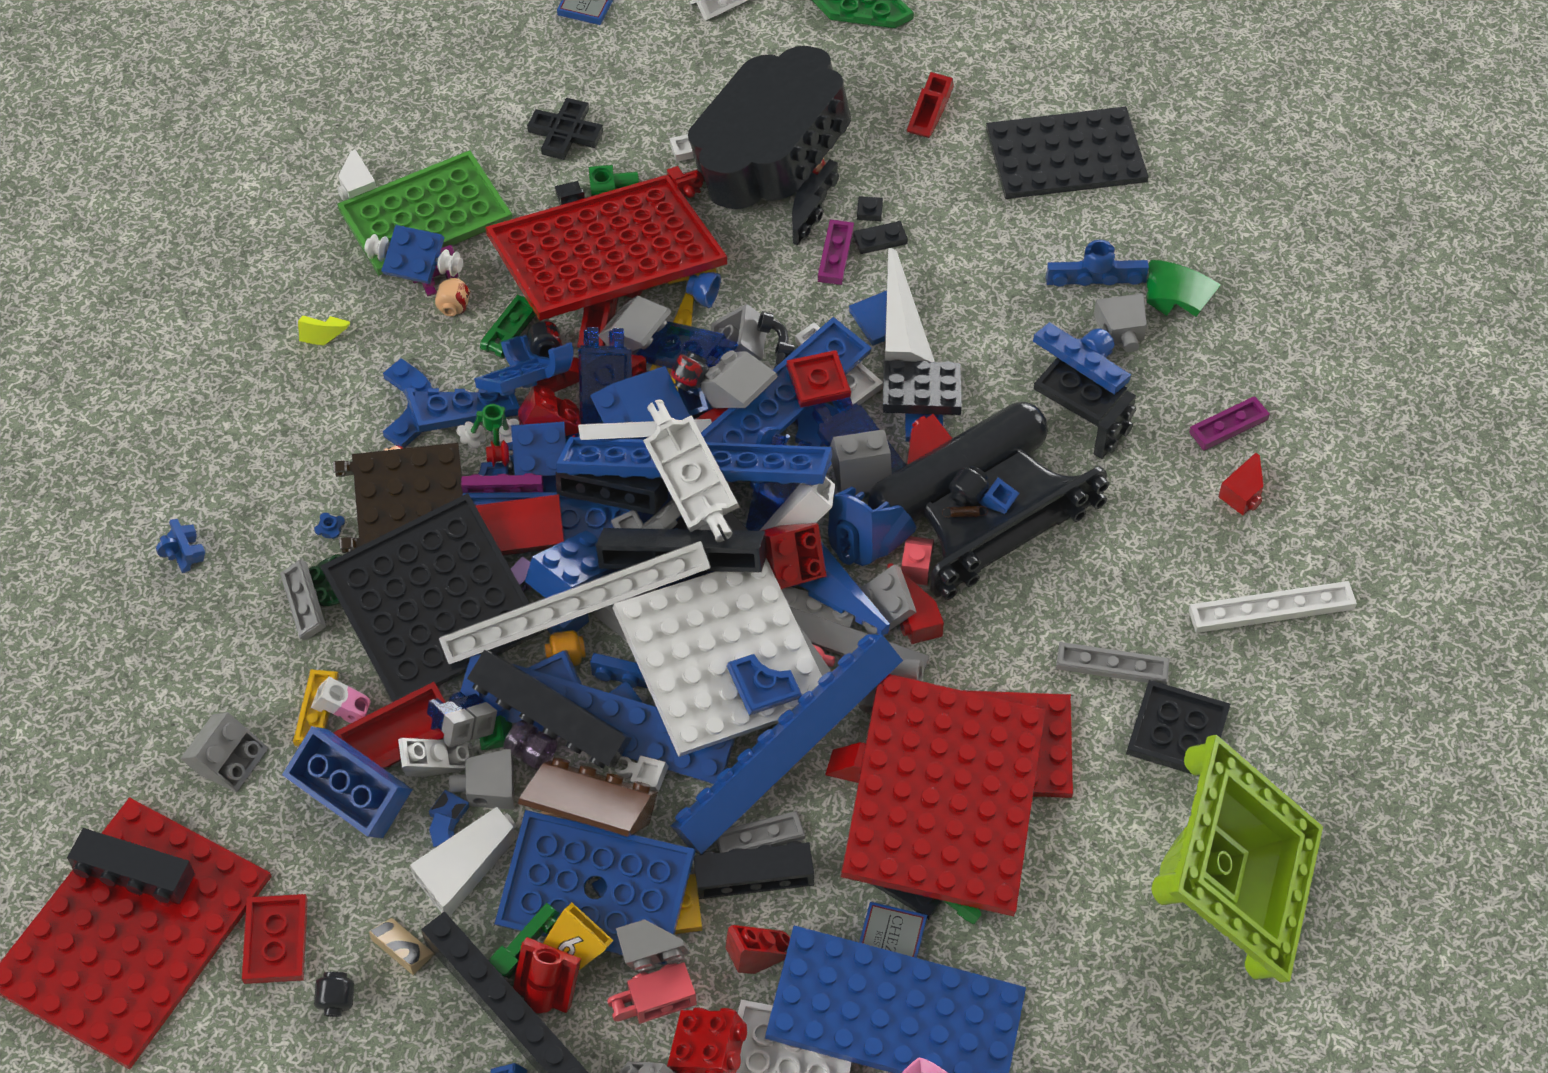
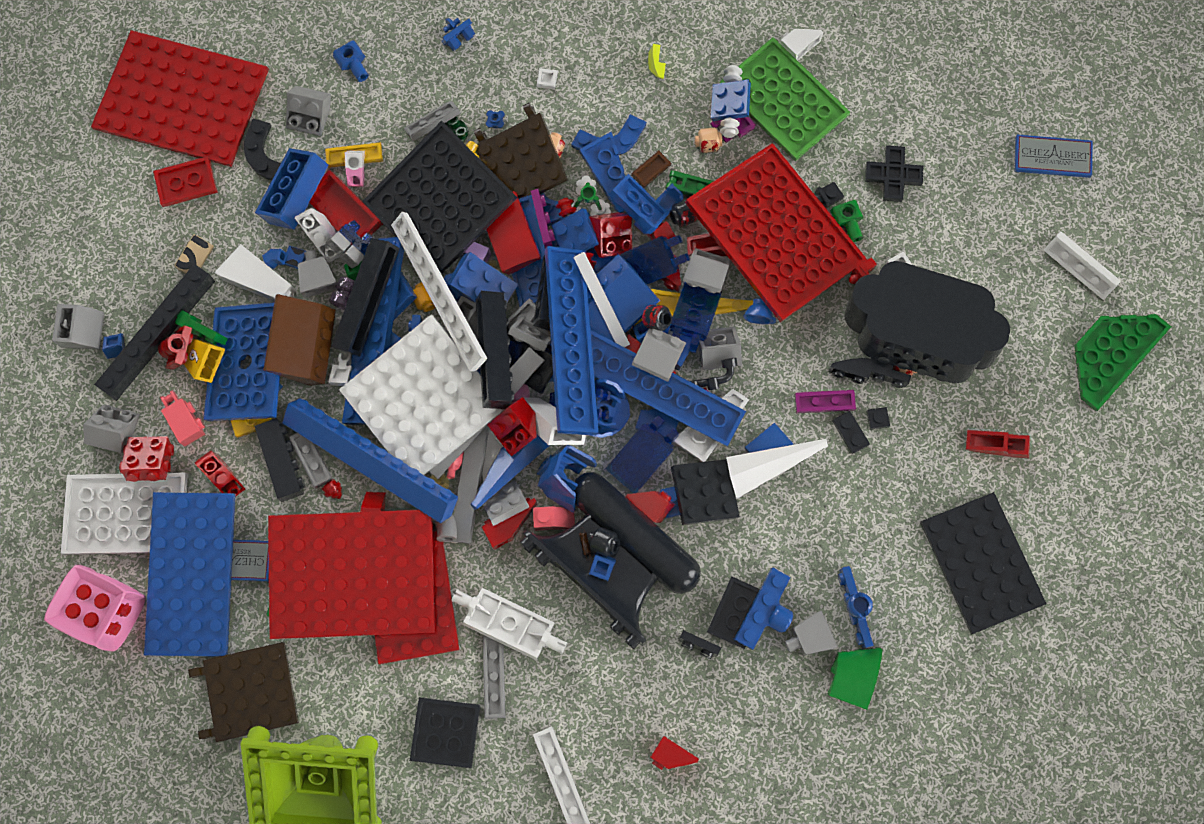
camera: 80 degrees right, 20 degrees up
black brick [67,828,195,904] -> none
black head [314,972,354,1017] -> none
light grey slope [616,919,690,973] -> none
white plate [643,400,739,542] -> none
blue tile [727,654,802,716] -> none
red tile [786,350,851,408] -> none
light grey slope [830,429,892,495] -> none
magenta plate [1189,396,1270,451] -> none
none -> dark brown plate [188,642,299,742]
none -> black plate [244,118,281,181]
none -> red plate [322,479,342,499]
none -> blue piece [333,40,369,82]
none -> white plate [452,588,568,660]
none -> white tile [537,68,558,90]
none -> reddish brown tile [631,150,672,188]

